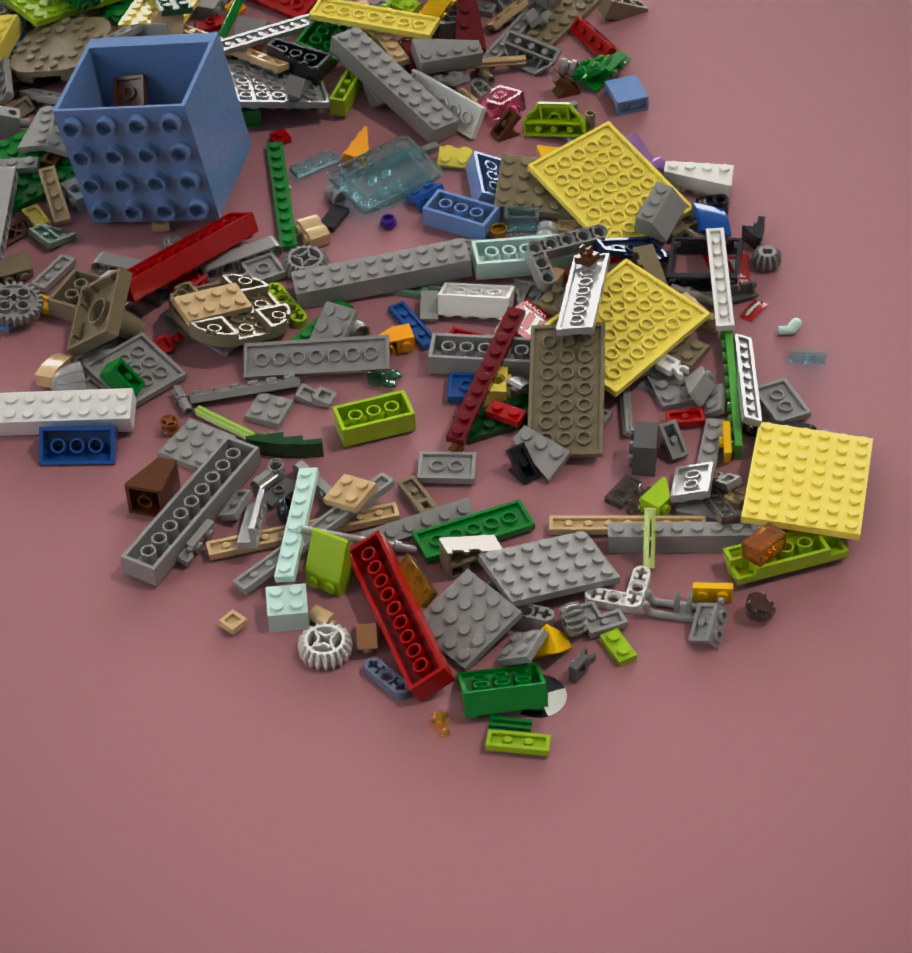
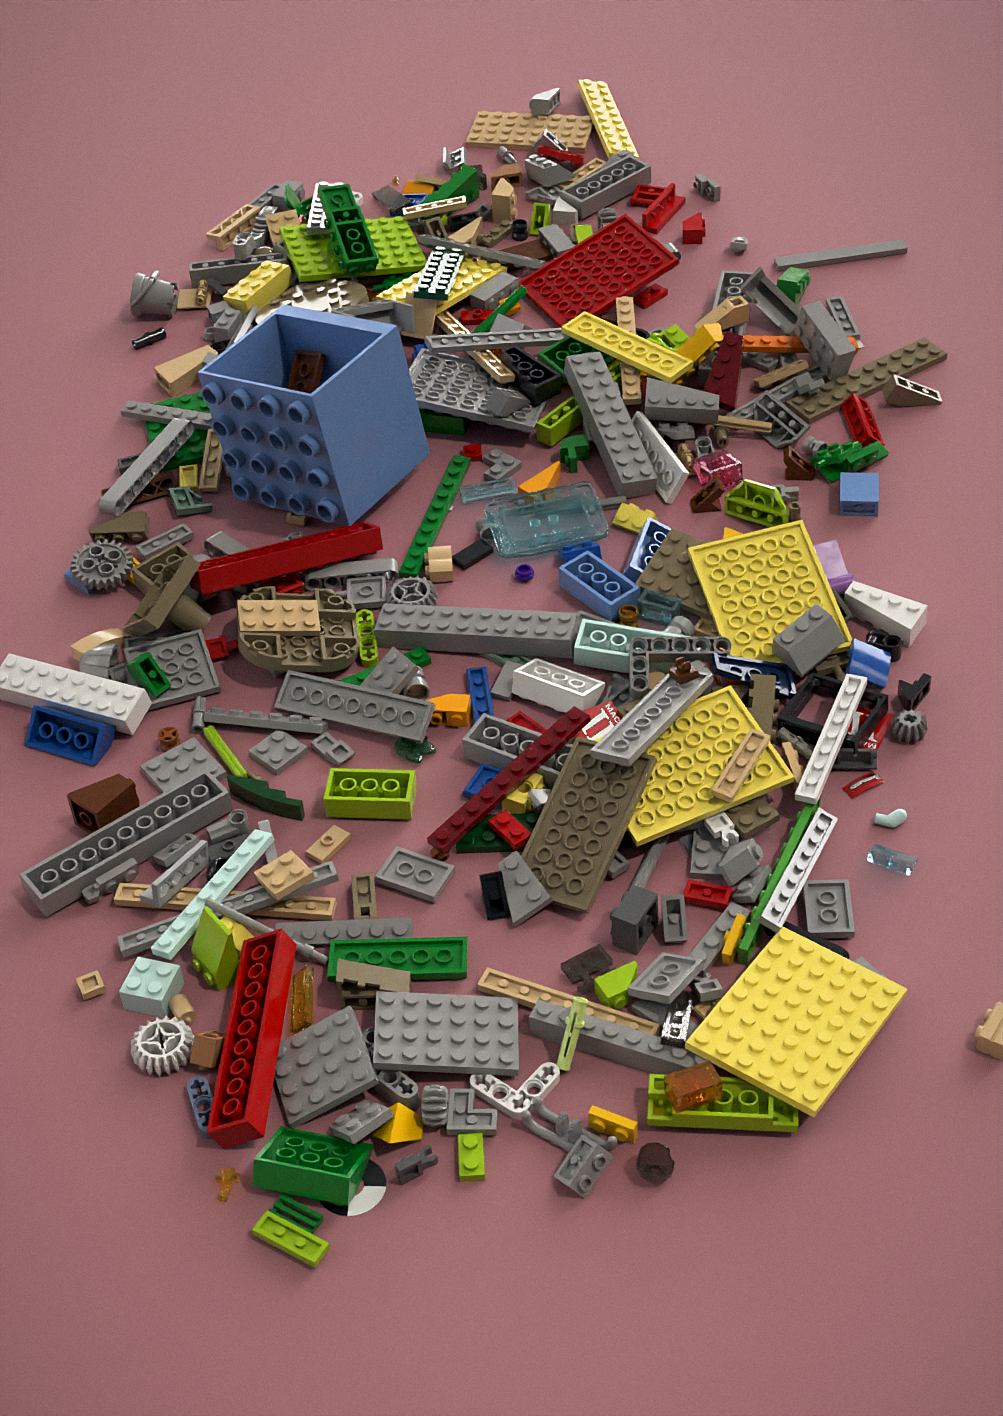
camera: 25 degrees right, 0 degrees up
none -> tan plate [306,825,351,864]
none -> light grey plate [483,448,523,485]
none -> green brick [560,434,590,473]
none -> tan plate [711,728,770,803]

